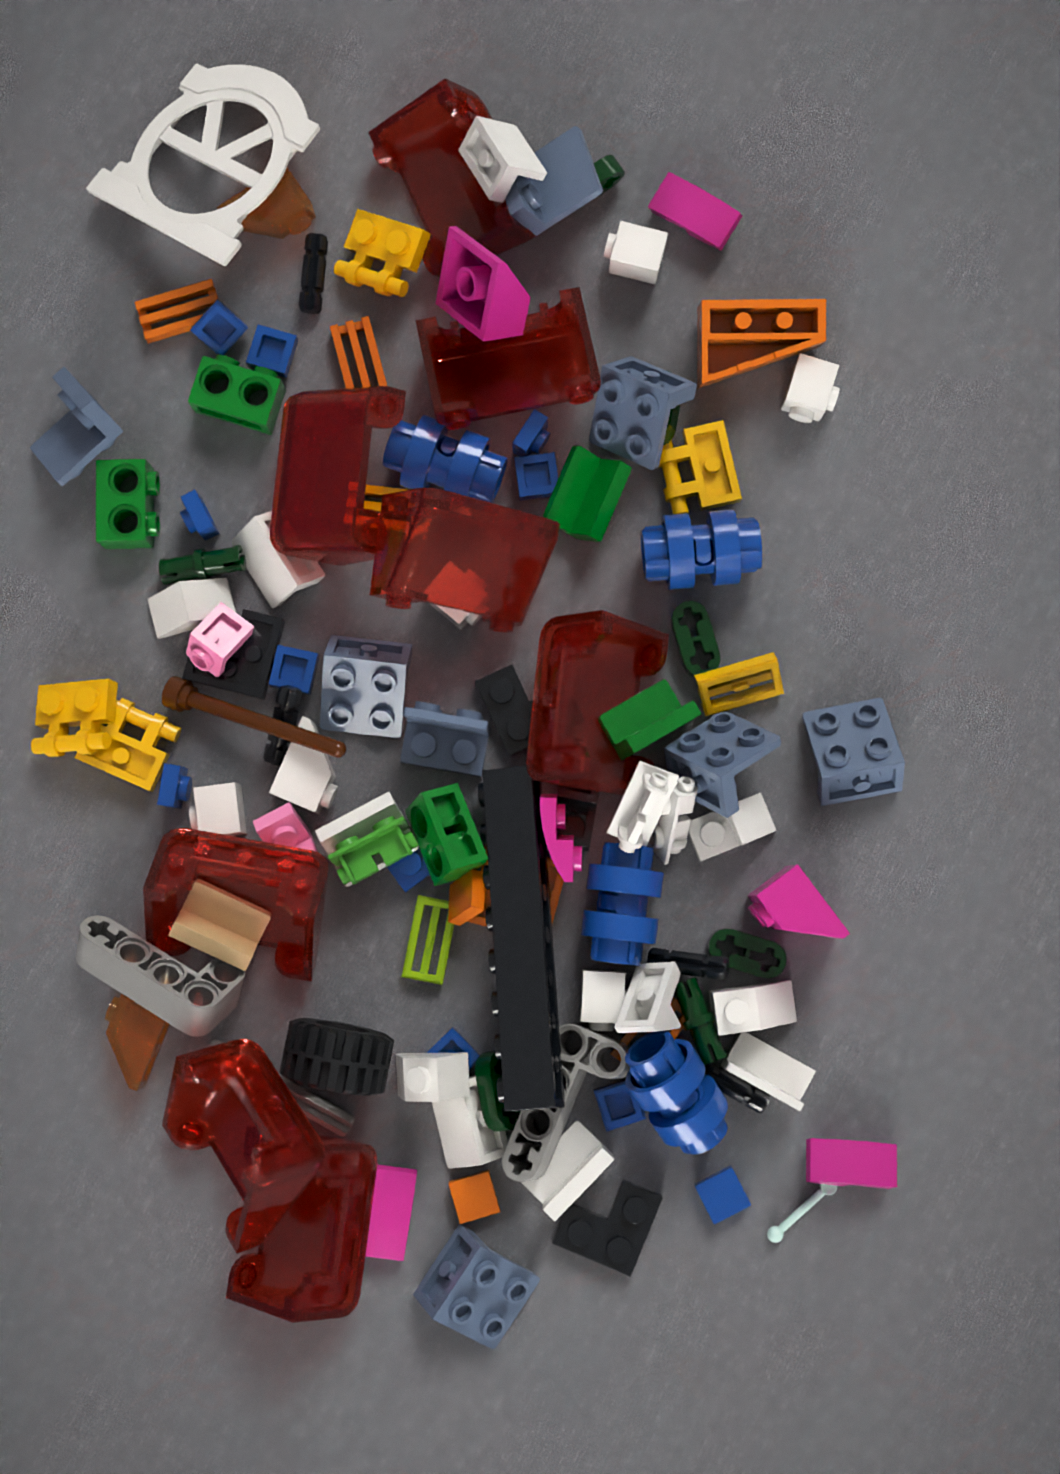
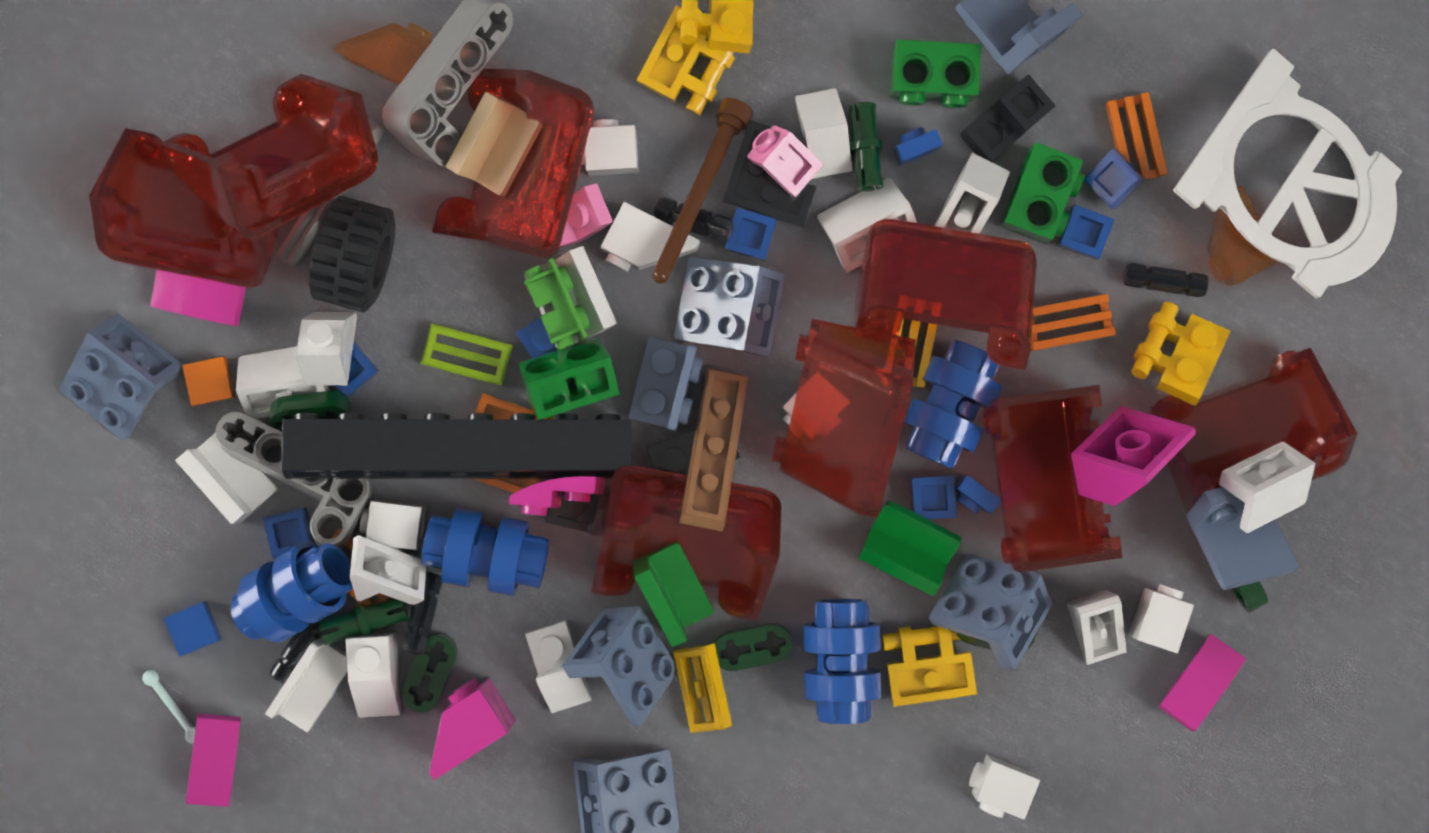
camera: 90 degrees right, 5 degrees up
blue plate [157,763,192,809] -> none
orange tile [448,869,485,926] -> none
black plate [552,1179,663,1277] -> none
white hinge [606,761,679,853] -> none
white hinge [647,777,698,865] -> none
orange wedge [697,299,826,389] -> none
none -> medium nougat tile [680,368,748,531]
none -> white slope [927,153,1010,259]
none -> black slope [959,74,1056,162]
none -> white slope [1066,590,1127,665]

